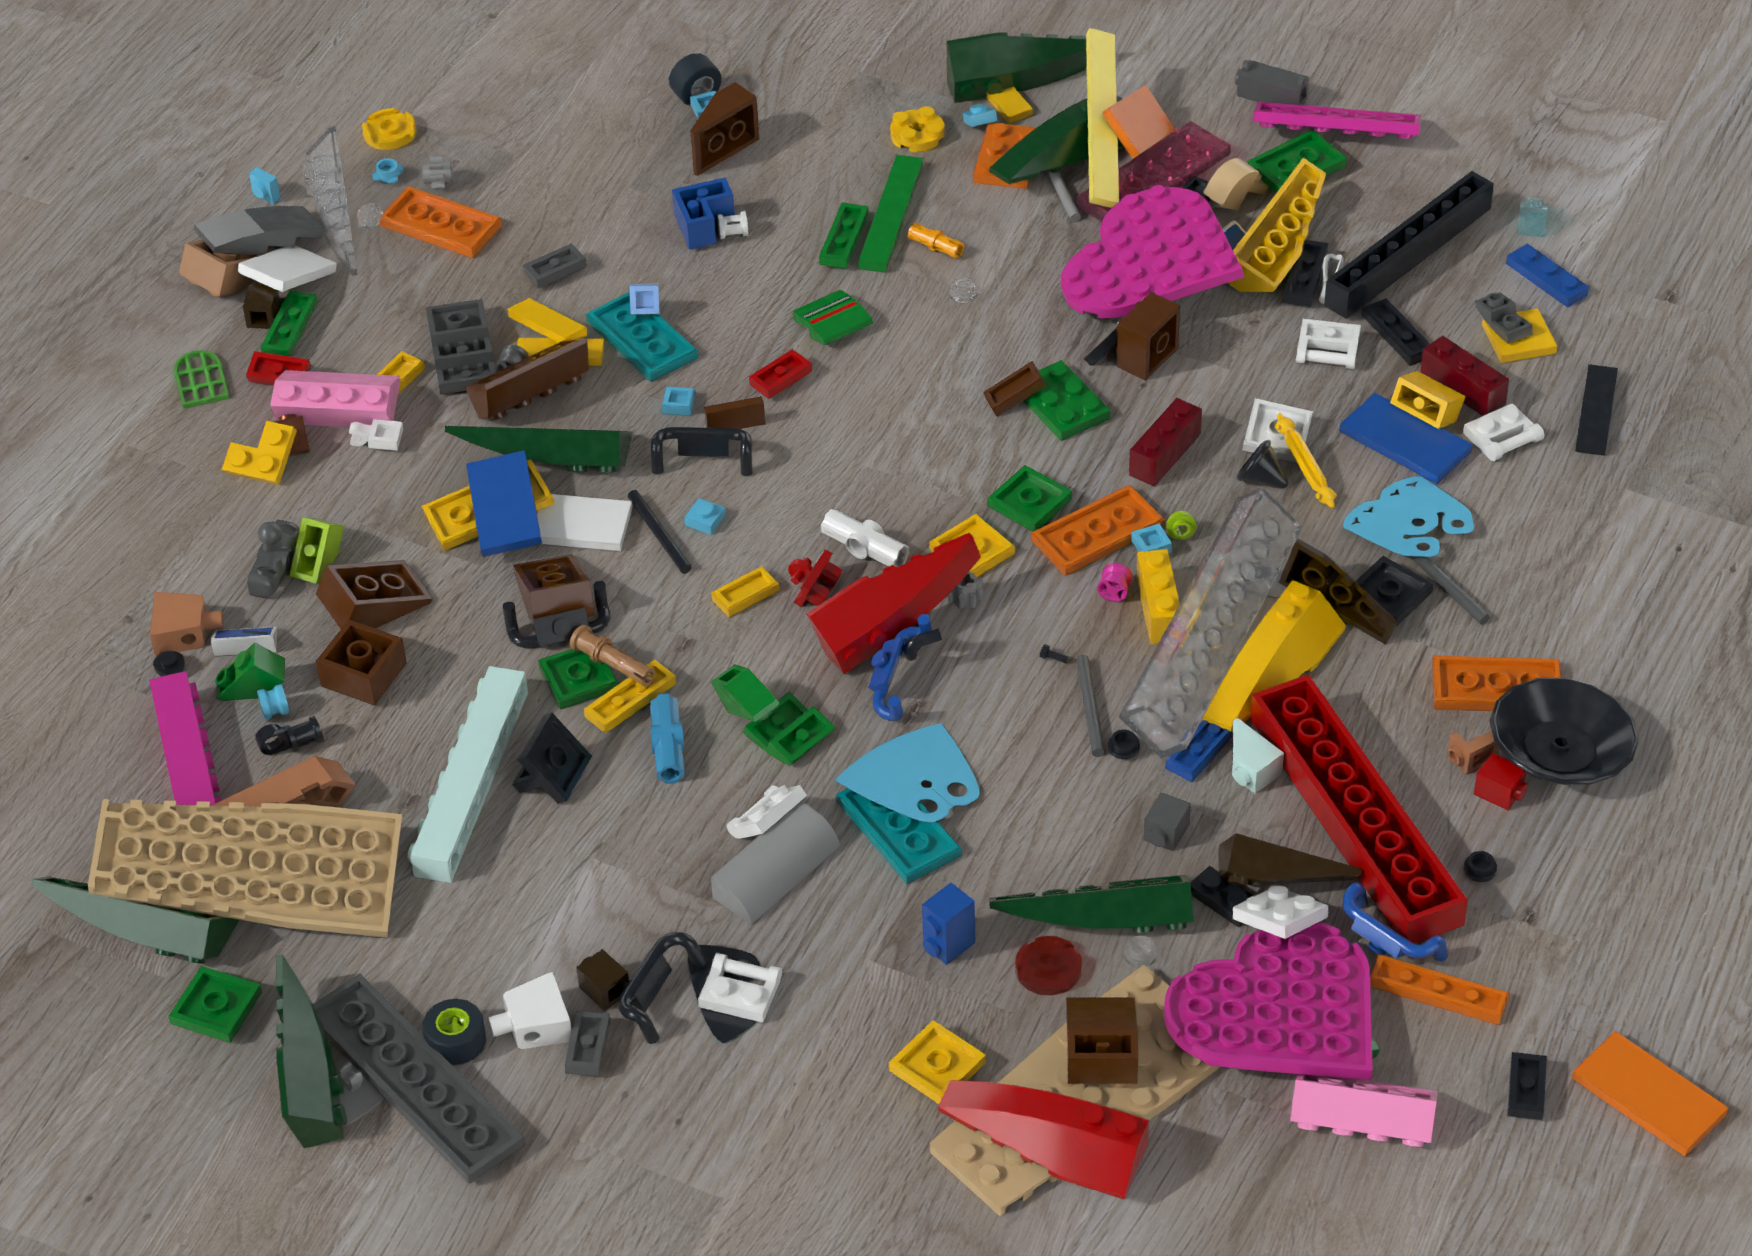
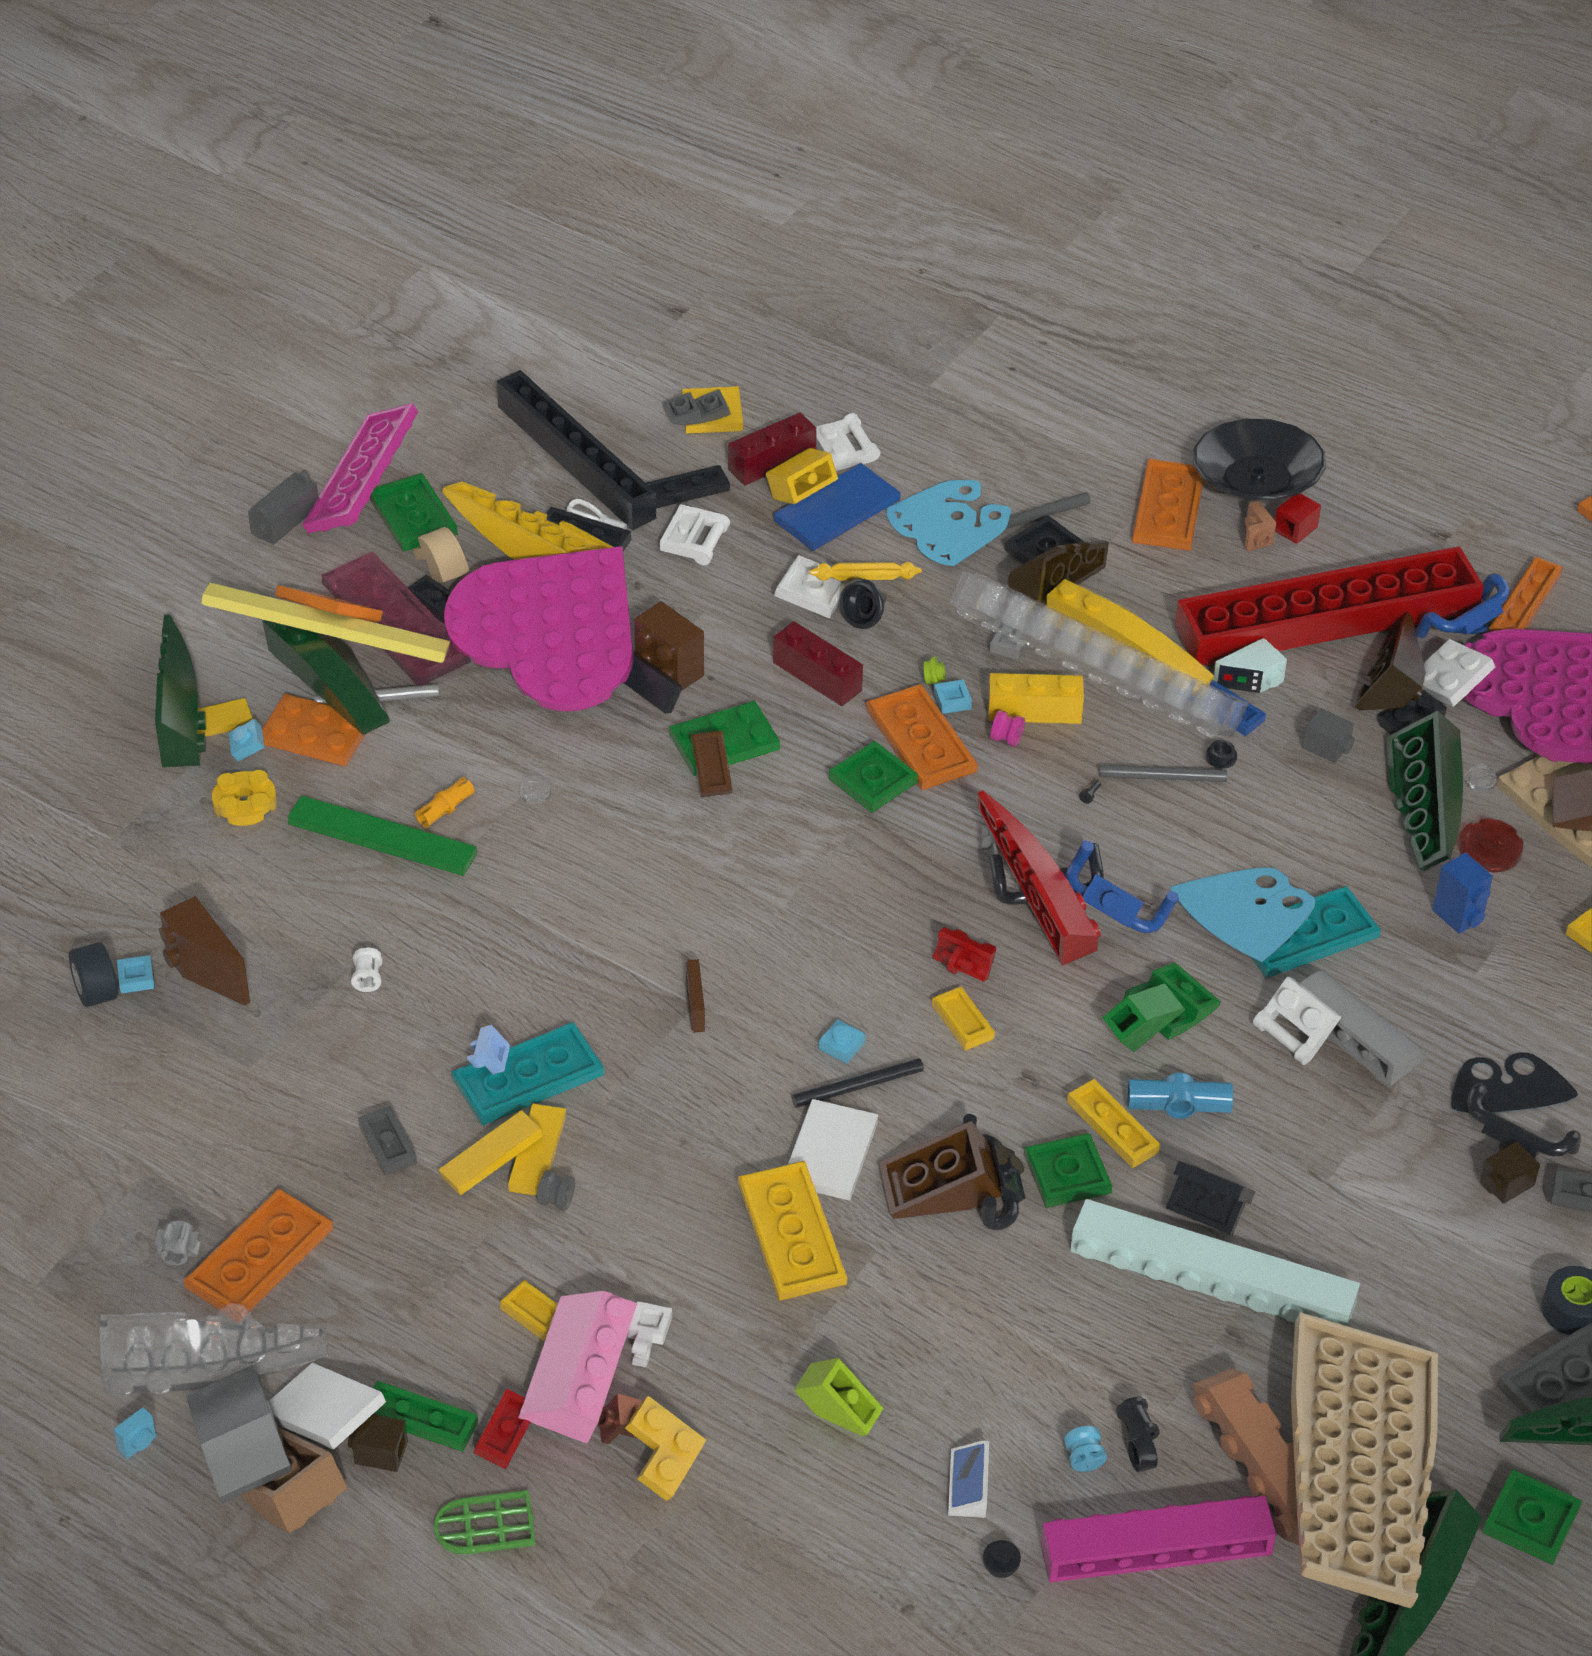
camera: 85 degrees left, 0 degrees up
nougat torso [150,592,224,656] -> none
green slope [215,643,285,701] -> none
dark grey piece [247,519,300,598] -> none
reddish brown slope [316,560,433,629] -> none
reddish brown brick [316,619,407,706] -> none
yellow tile [362,108,417,150] -> none
medium azure plate [372,158,404,184] -> none
dark grey slope [426,299,496,395] -> none
dark green wedge [445,426,632,472] -> none
reddish brown slope [465,337,589,421] -> none
blue tile [466,451,542,557] -> none
white torso [488,972,572,1049] -> none
medium nougat pin [570,625,656,687] -> none
black piece [651,427,753,476] -> none
medium azure tile [662,387,696,416] -> none
blue brick [672,177,735,250] -> none
white plate [698,953,782,1023] -> none
red plate [749,349,812,399] -> none
green slope [792,290,873,345] -> none
green plate [819,202,869,269] -> none
white piece [821,509,910,567] -> none
yellow tile [929,514,1015,577] -> none
black plate [1463,851,1497,882] -> none
blue plate [1506,243,1589,308] -> none
clear light blue bracket [1517,197,1549,237] -> none
black tile [1575,364,1618,456] -> none

